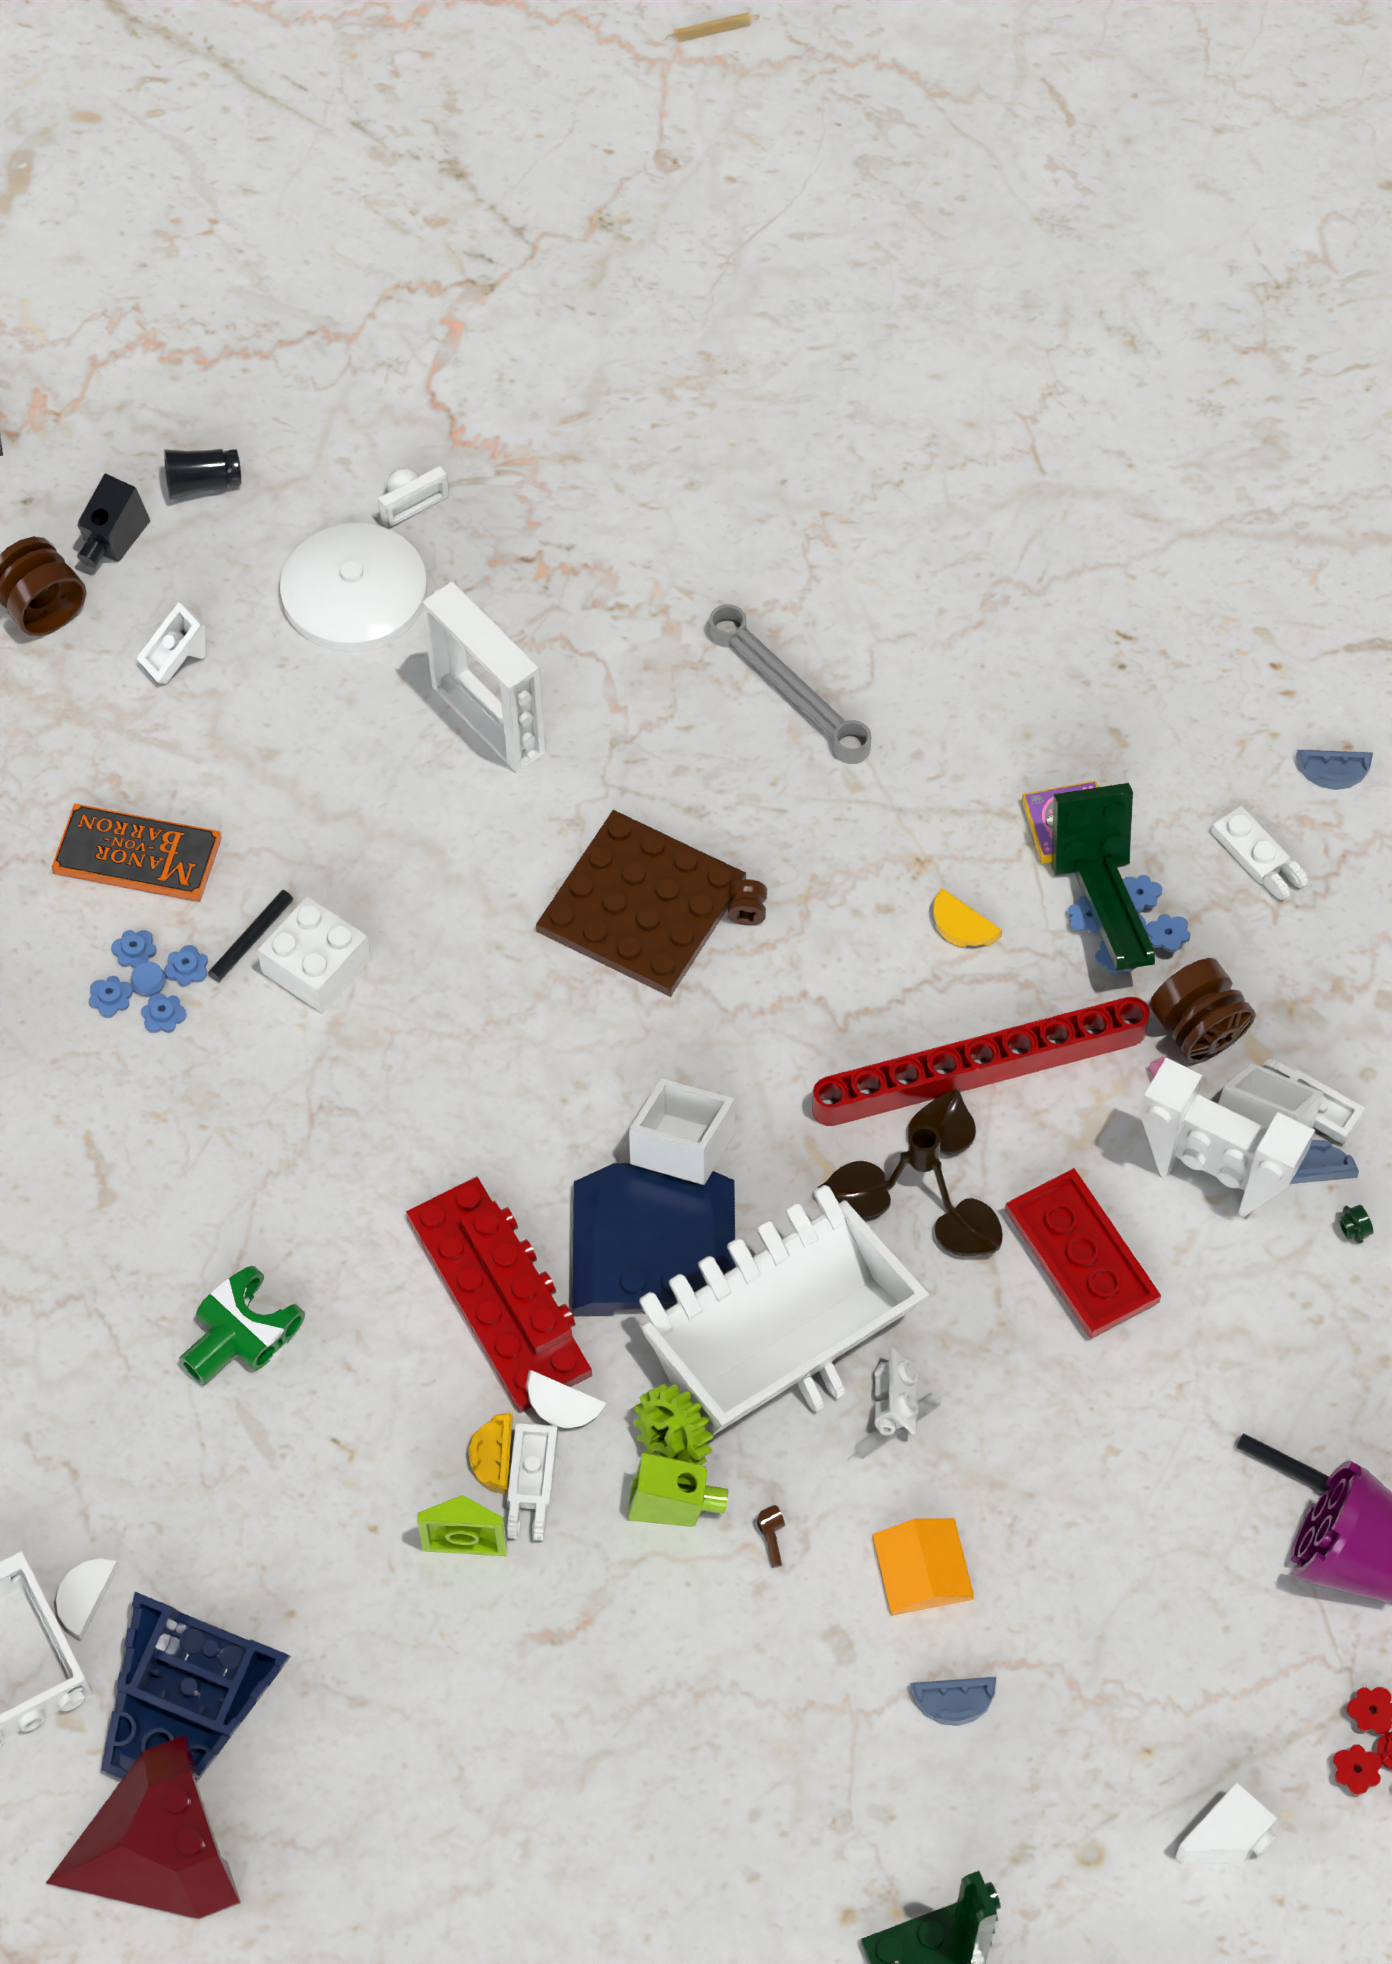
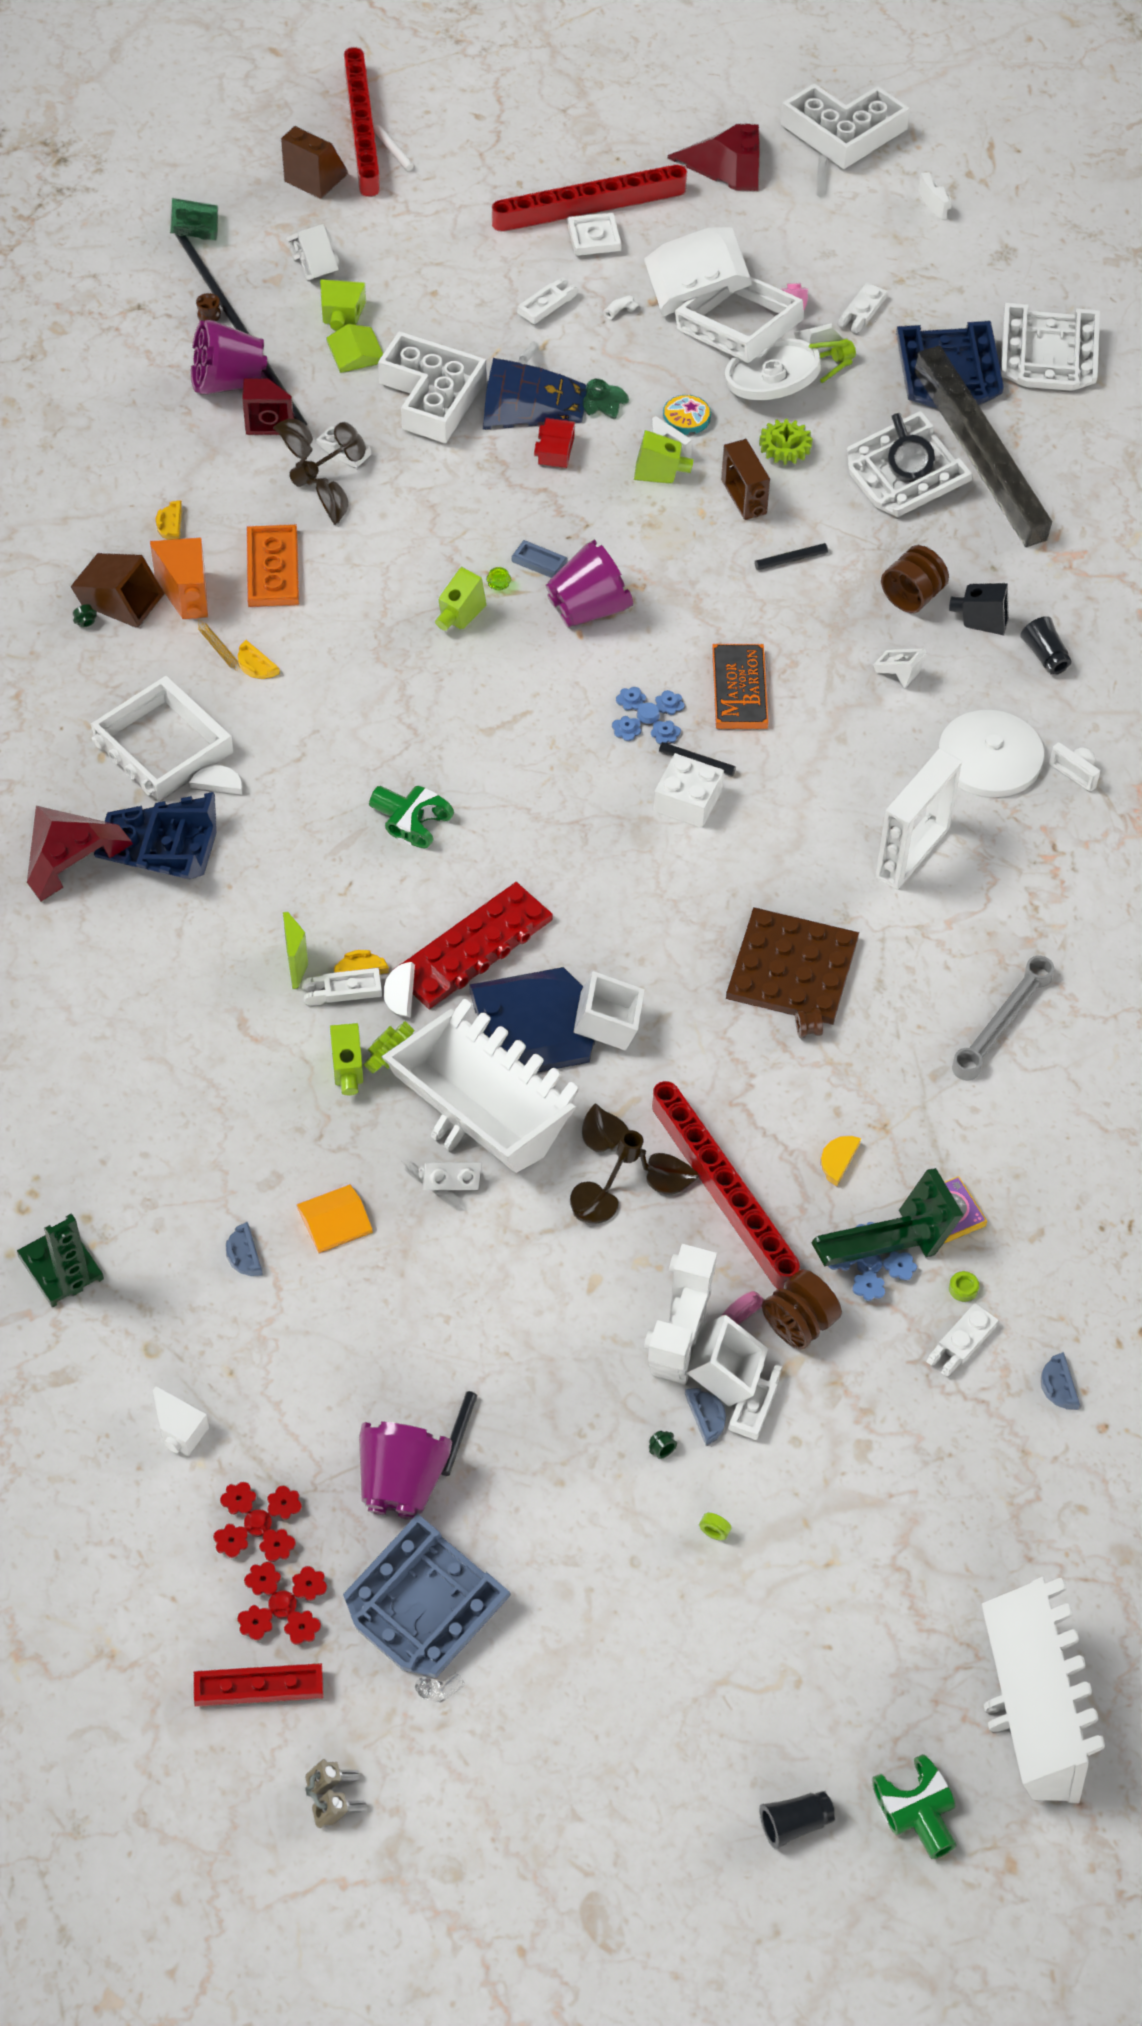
camera: 75 degrees right, 5 degrees down
reddish brown hand [757,1505,785,1568] -> none
red plate [1005,1168,1161,1339] -> none
none -> lime tile [949,1271,979,1302]

